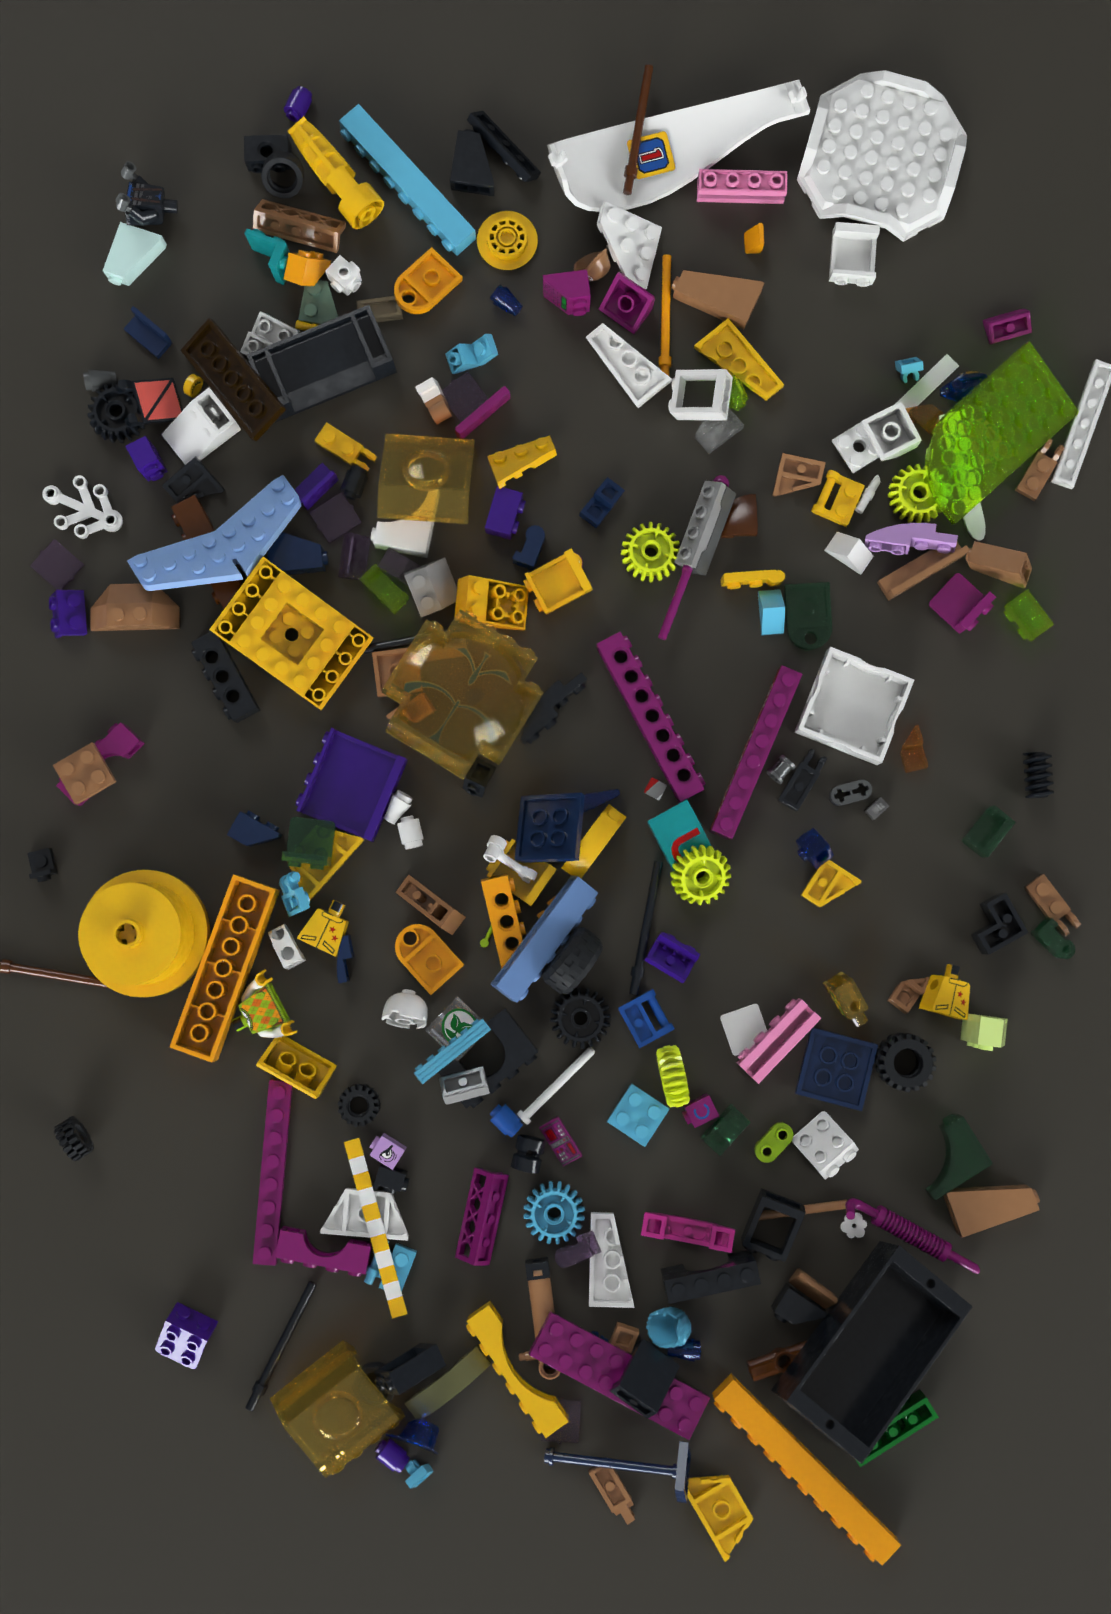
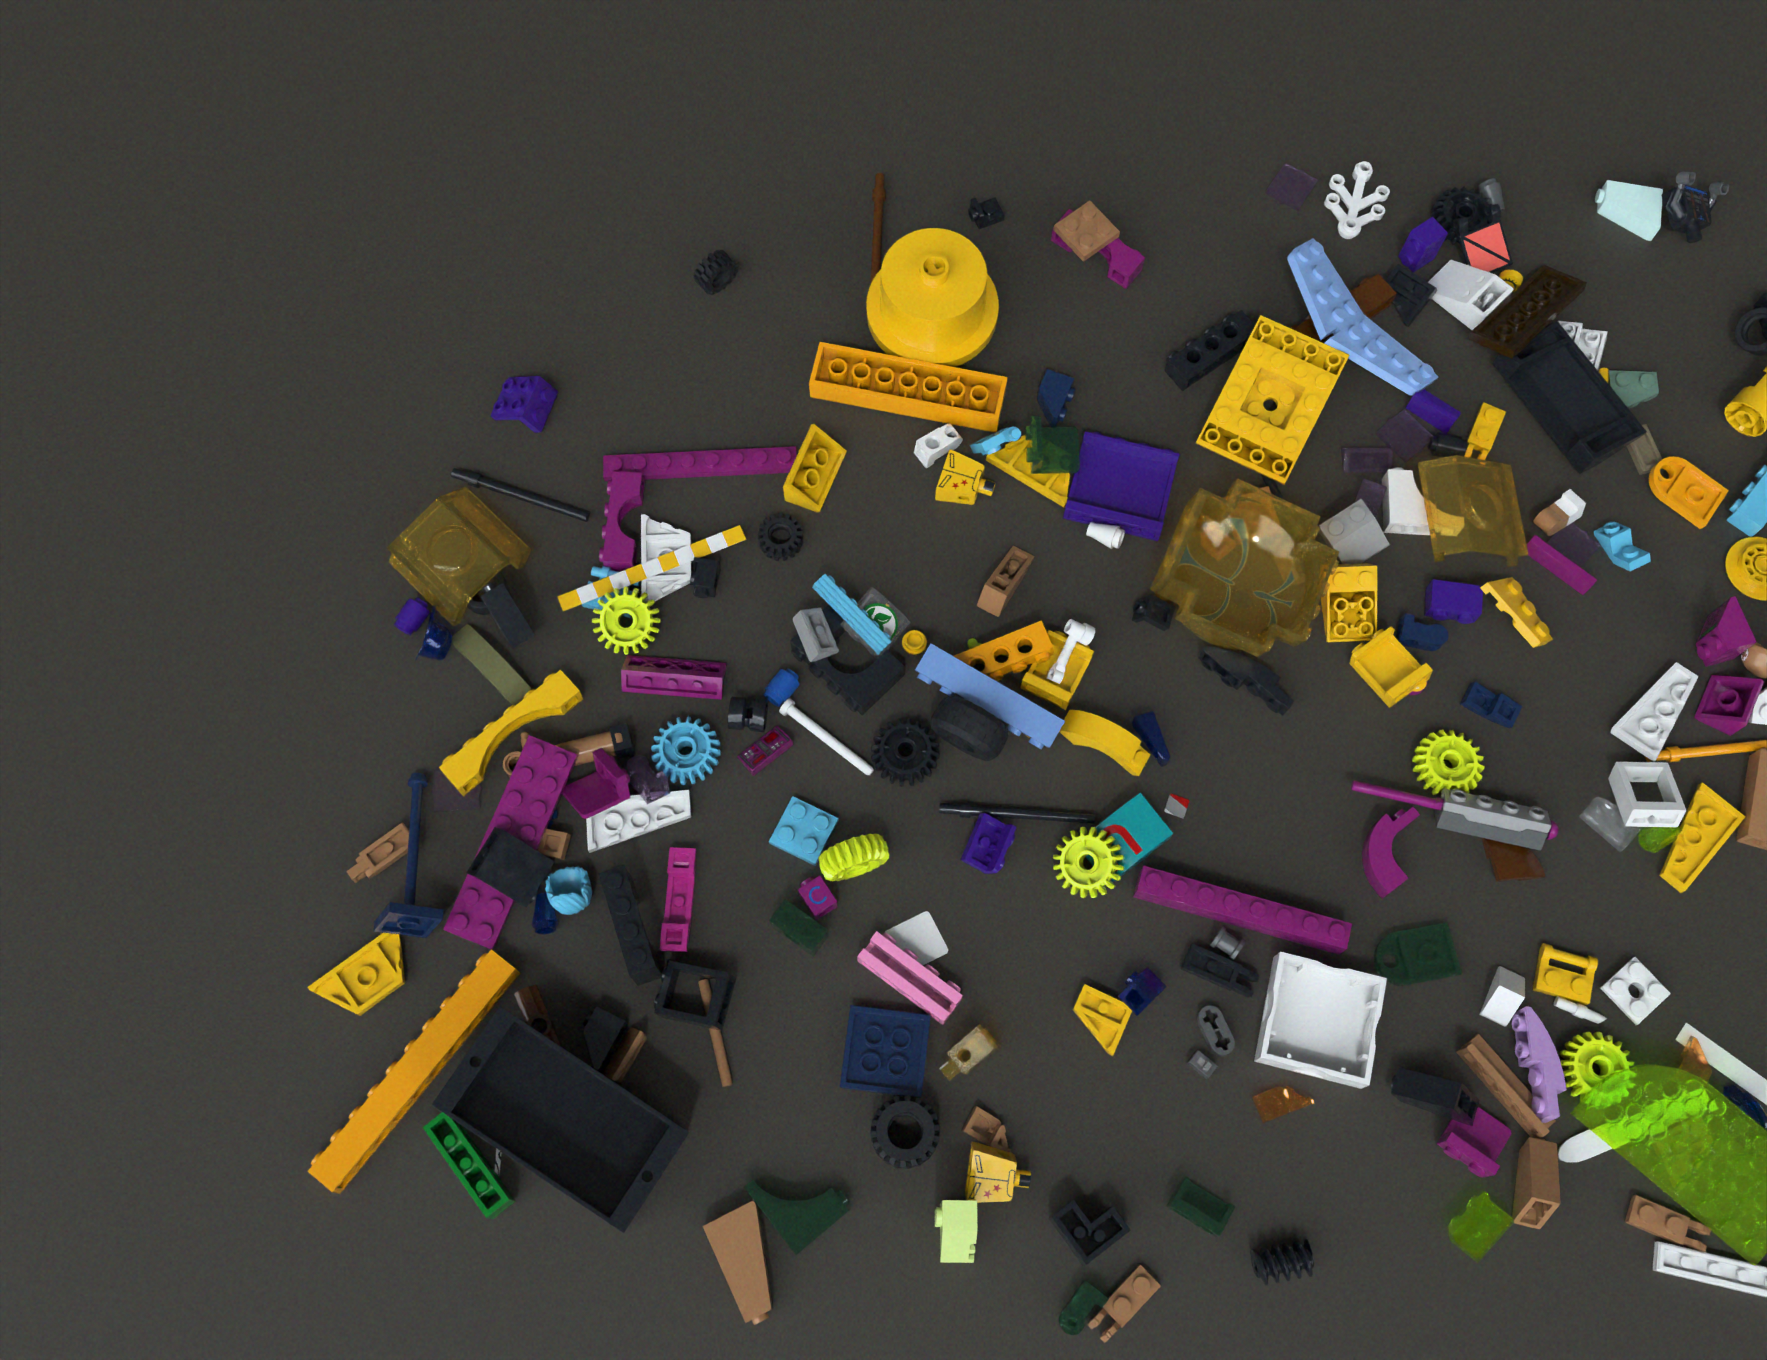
camera: 85 degrees right, 15 degrees down
dark purple bracket [49,590,87,638] -> none
medium nougat wedge [90,584,180,631] -> none
dark blue panel [124,306,173,360] -> none
torso [232,969,297,1038] -> none
teal bracket [244,229,290,285] -> none
medium nougat fence [253,199,346,253] -> none
dark blue slope [268,532,329,575] -> none
light orange slope [284,250,331,286] -> none
white brick [325,255,362,296] -> none
dark blue slope [337,935,355,983] -> none
clear neon green panel [360,564,409,614] -> none
lavender brick [369,1133,407,1170] -> none
white cylinder [382,989,428,1029] -> none
light orange tile [395,924,465,995] -> none
white brick [397,815,424,850] -> none
medium azure tile [405,1459,434,1489] -> none
clear blue cone [490,284,523,317] -> none
dark blue plate [514,793,585,863] -> none
magenta brick [596,632,705,803] -> none
blue plate [618,989,675,1048] -> none
yellow hinge [721,569,786,589] -> none
lime plate [754,1122,793,1163] -> none
medium azure slope [758,589,785,635] -> none
medium nougat wing [772,453,826,497] -> none
white bracket [792,1111,859,1180] -> none
white plant [840,1212,867,1238] -> none
magenta piece [845,1198,980,1274] -> none
white slope [861,401,922,461] -> none
medium azure tile [895,357,924,383] -> none
none -> magenta bracket [562,748,630,819]
none -> neon yellow gear [592,587,661,655]
none -> yellow plate [902,630,927,655]
none -> magenta arch [1362,807,1420,899]
none -> black slope [1391,1067,1480,1126]

